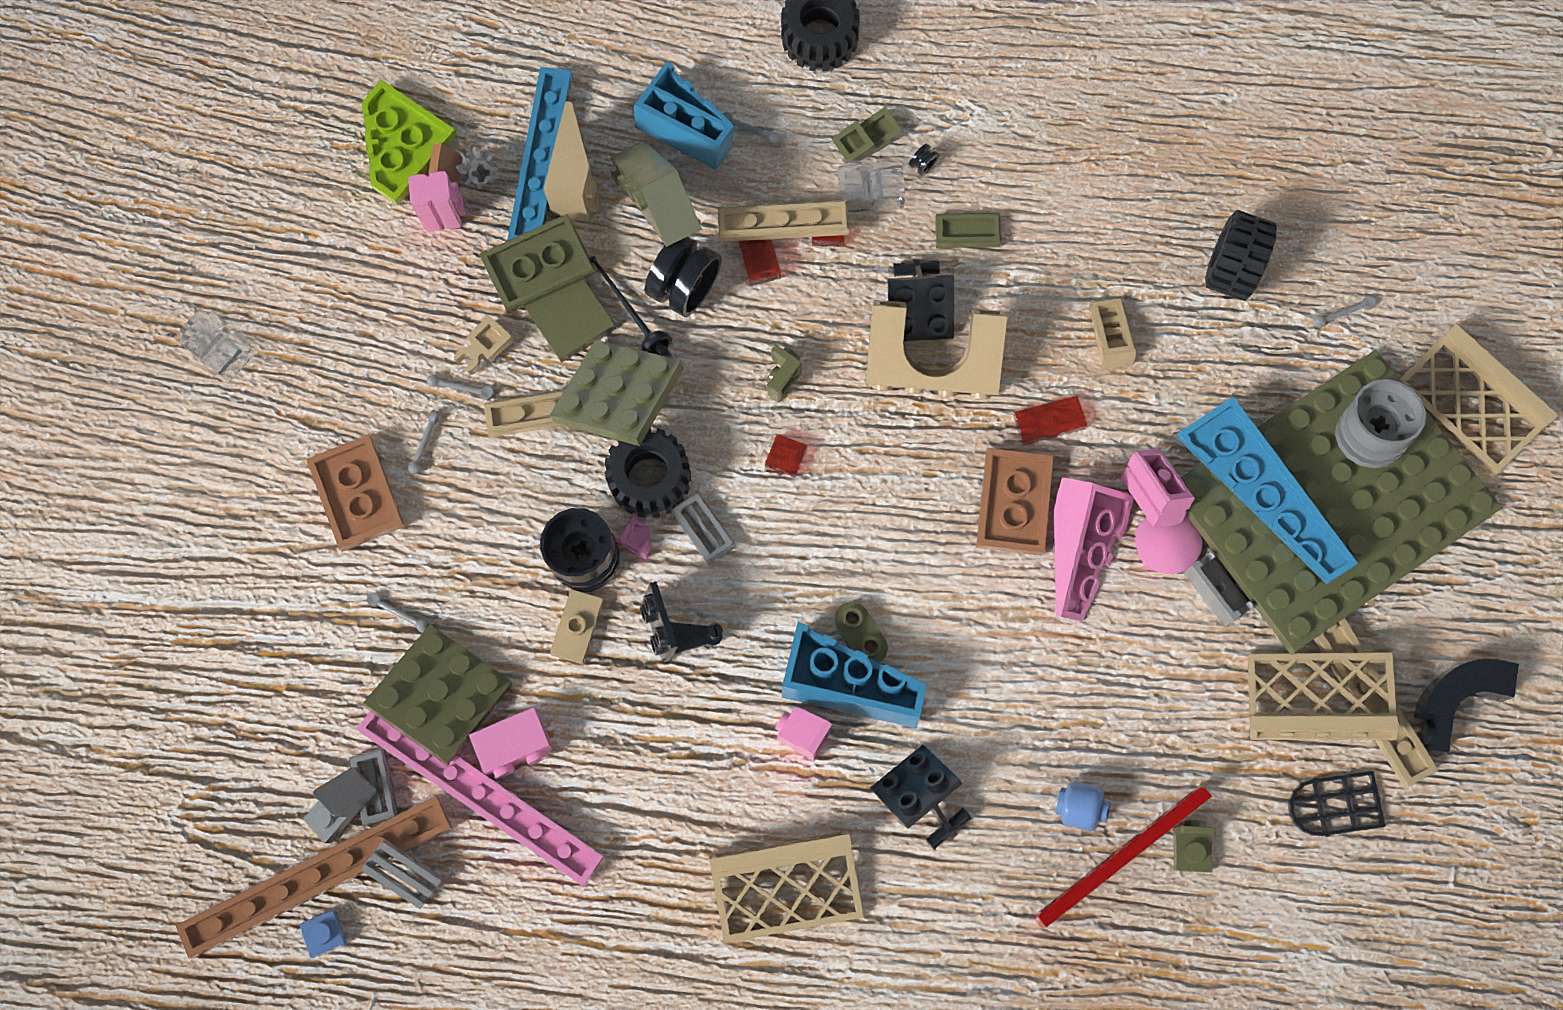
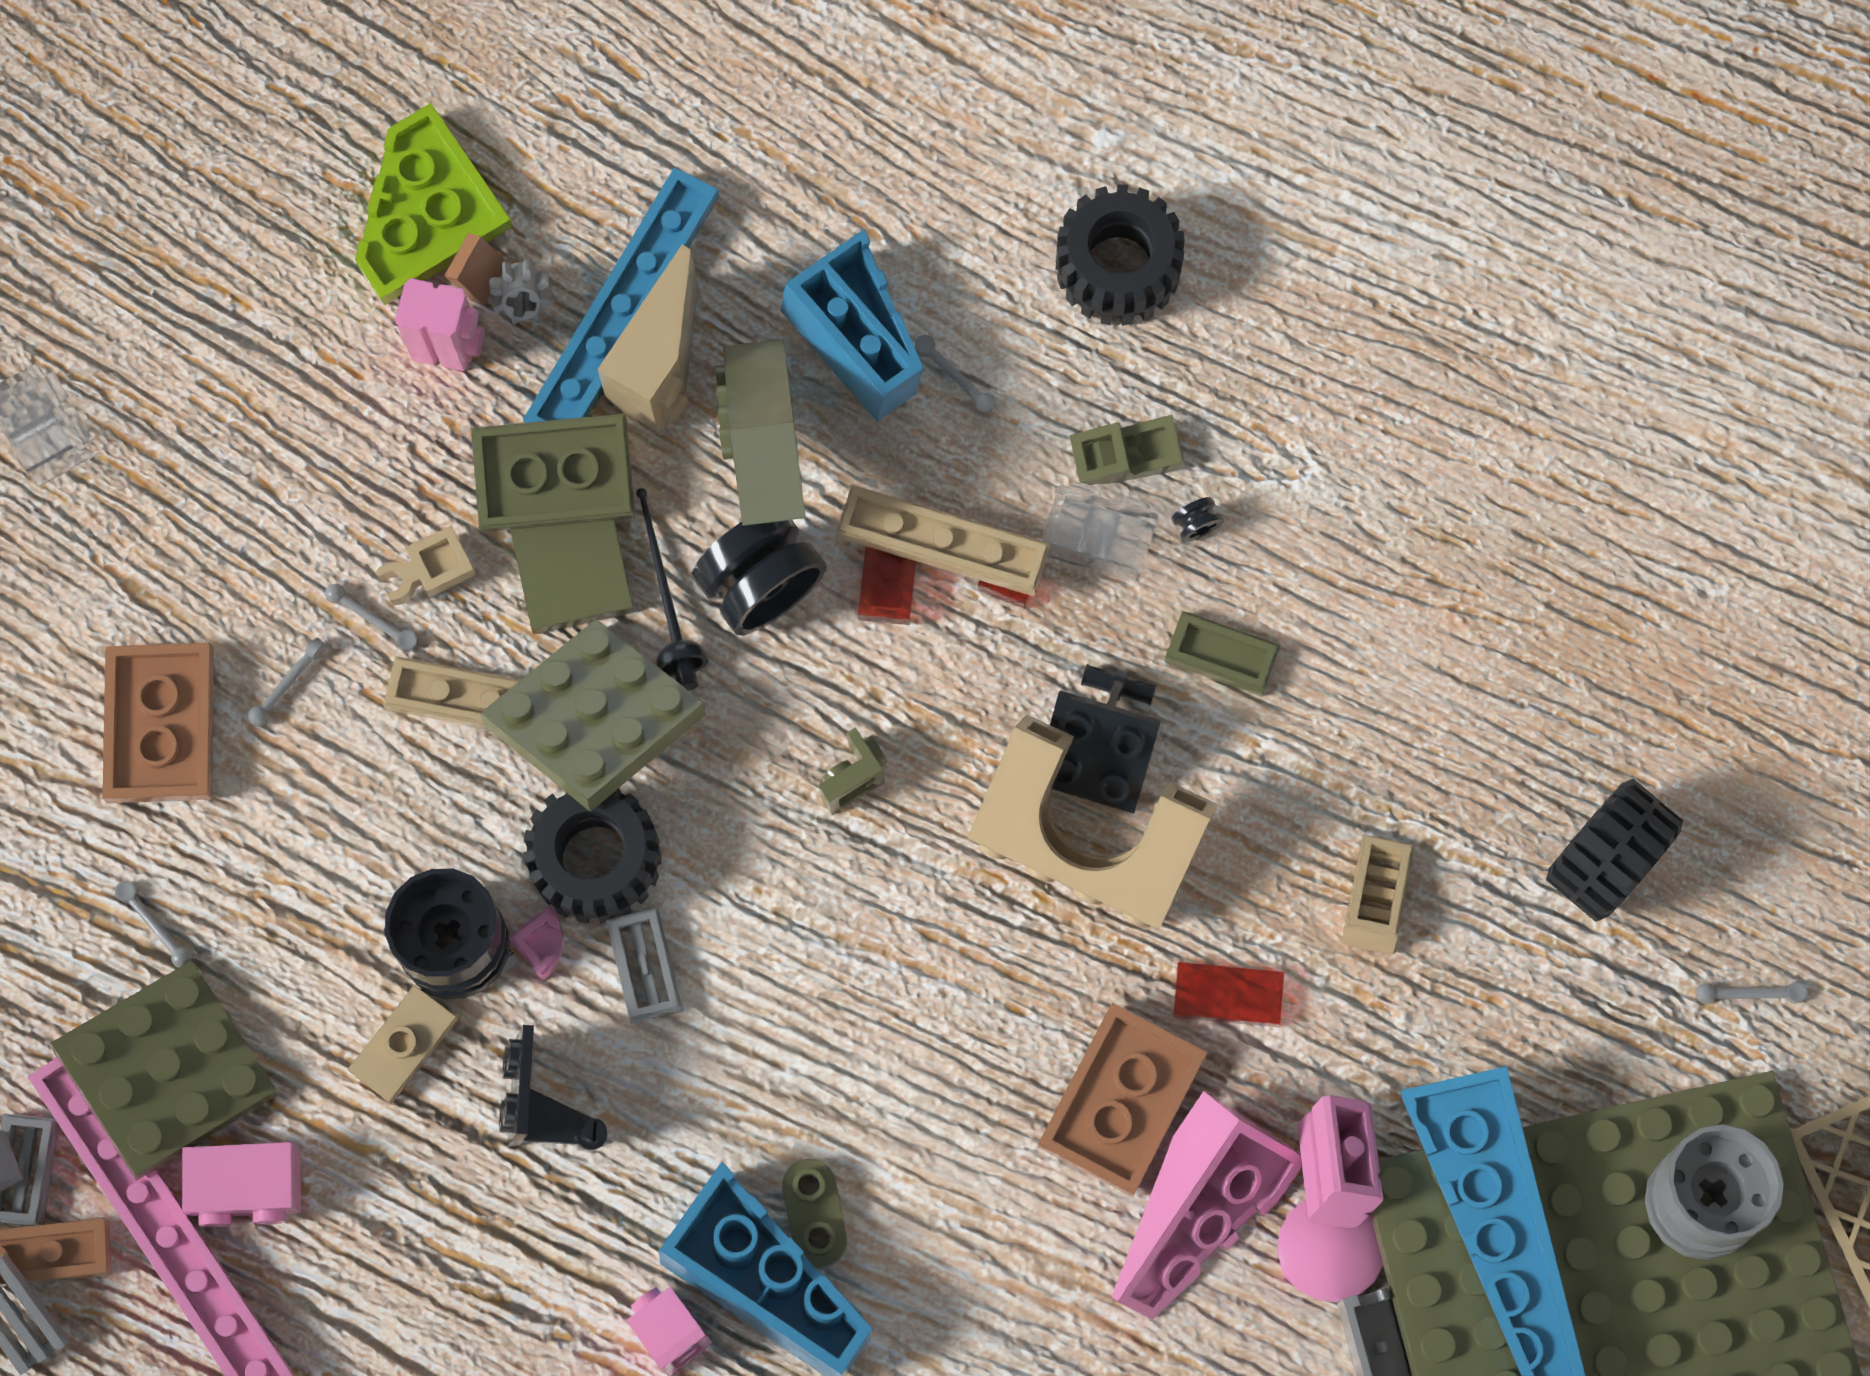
camera: 20 degrees right, 0 degrees up
clear red tile [765,434,808,478] -> none

